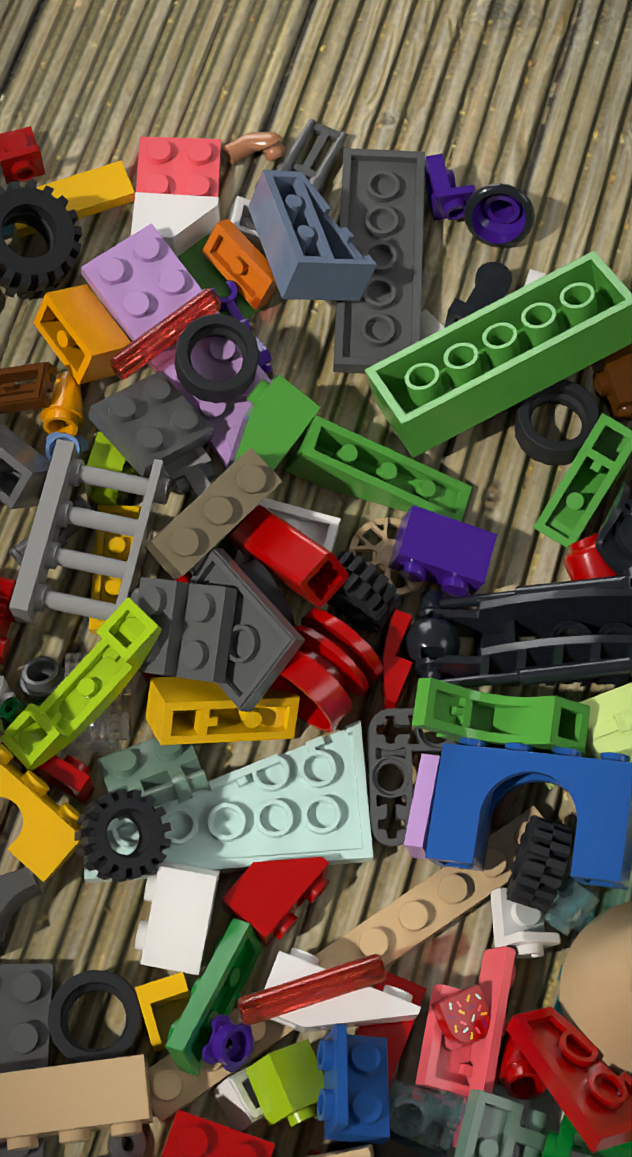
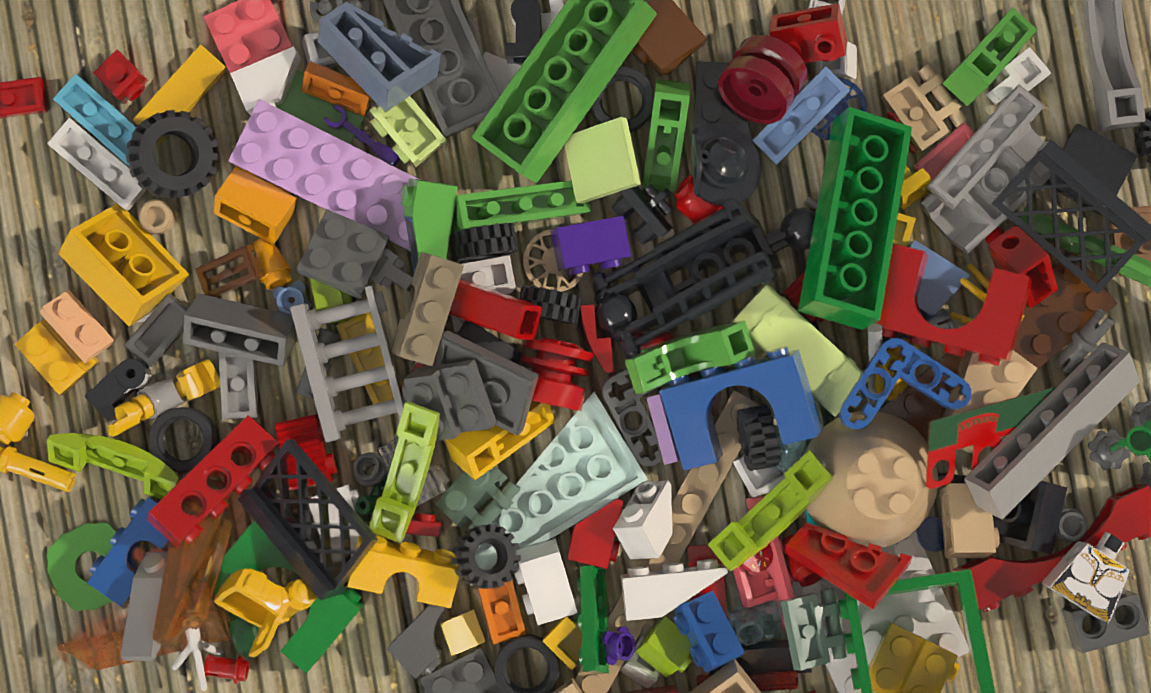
camera: 25 degrees left, 20 degrees up
clear red axle [109,288,221,380] -> none
black tyre [174,314,260,403] -> none
clear red axle [238,954,387,1025] -> none
none -> yellowish green bracket [369,96,447,167]
none -> light yellow slope [441,609,486,656]
none -> black tyre [453,223,518,262]
none -> orange plate [478,574,526,645]
none -> yellowish green tile [564,117,641,203]
none -> black hips [612,184,673,245]
none -> white slope [613,480,672,559]
none -> lime slope [708,450,833,571]

